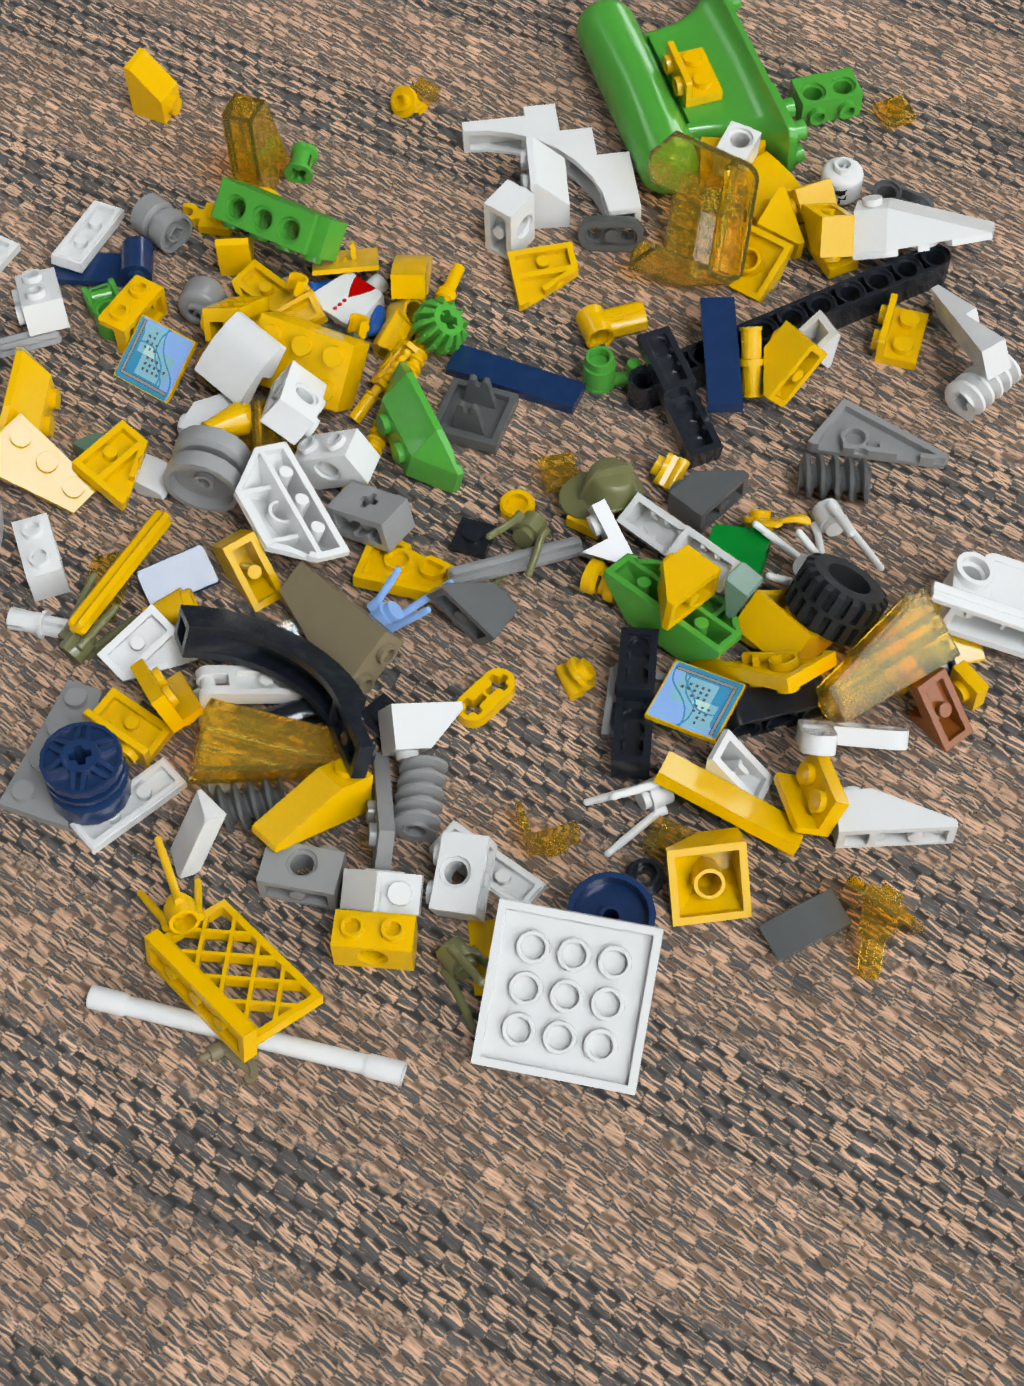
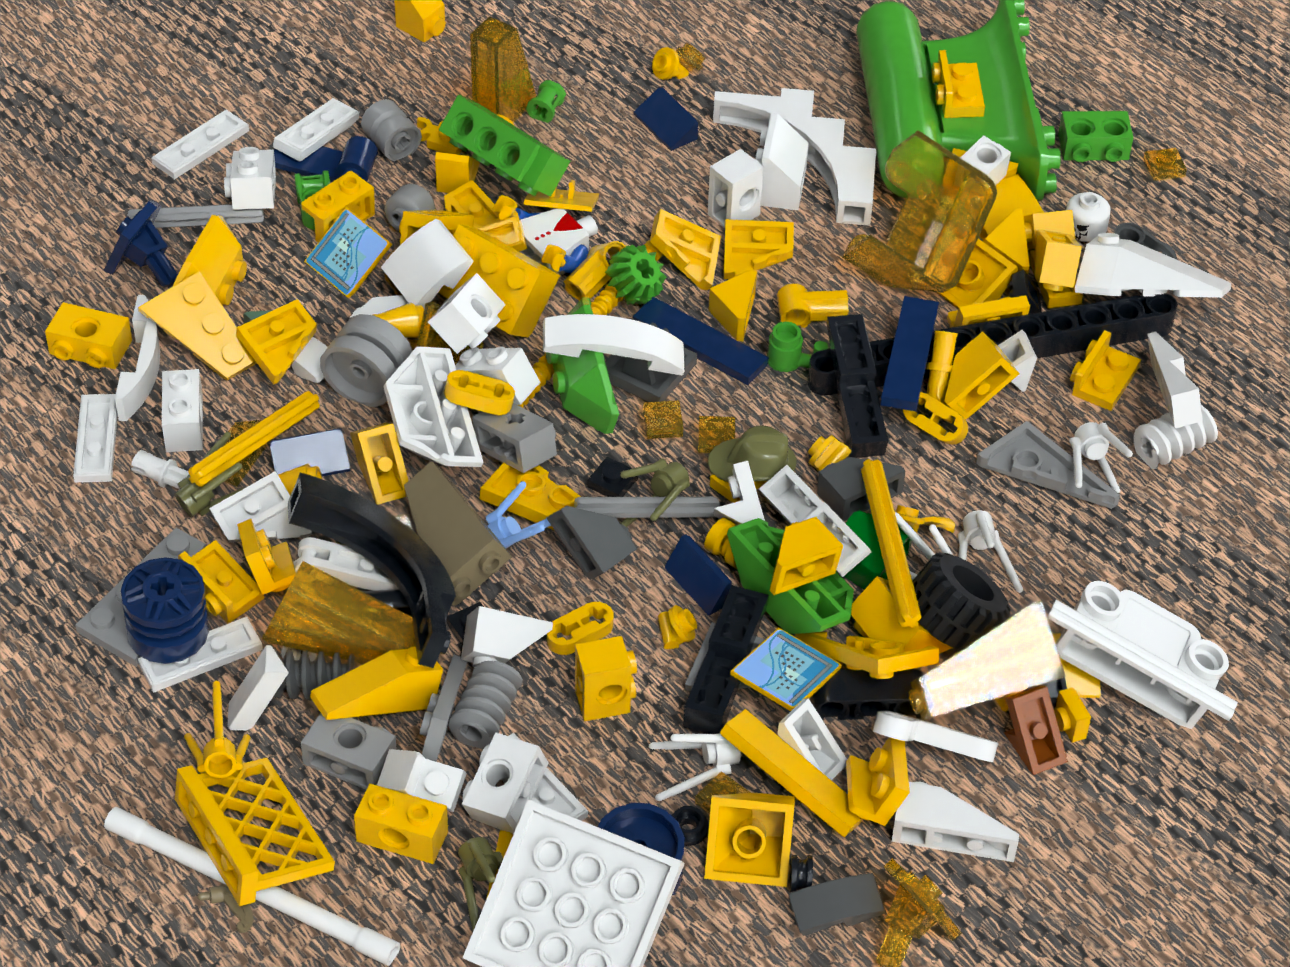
camera: 10 degrees right, 10 degrees down
yellow piece [348,339,419,424] -> none
yellow slope [390,254,433,299] -> none
yellow tile [499,489,535,521] -> none
clear yellow bracket [515,800,580,858] -> none
dark grey plate [578,215,644,252] -> none
sand green slope [725,562,763,619] -> none
dark grey piece [796,452,872,504] -> none
none -> yellow beam [444,370,515,415]
none -> white slope [543,314,685,376]
none -> yellow brick [575,636,637,722]
none -> dark blue slope [634,87,698,151]
none -> clear yellow plate [643,400,684,439]
none -> yellow wing [650,209,721,290]
none -> dark blue slope [665,534,732,615]
none -> yellow slope [708,270,757,342]
none -> black bush [790,854,813,892]
none -> yellow axle [861,459,922,628]
none -> yellow beam [903,392,968,445]
none -> yellow bracket [947,295,1030,328]
none -> black plate [1010,269,1042,314]
none -> white plant [1069,422,1133,493]

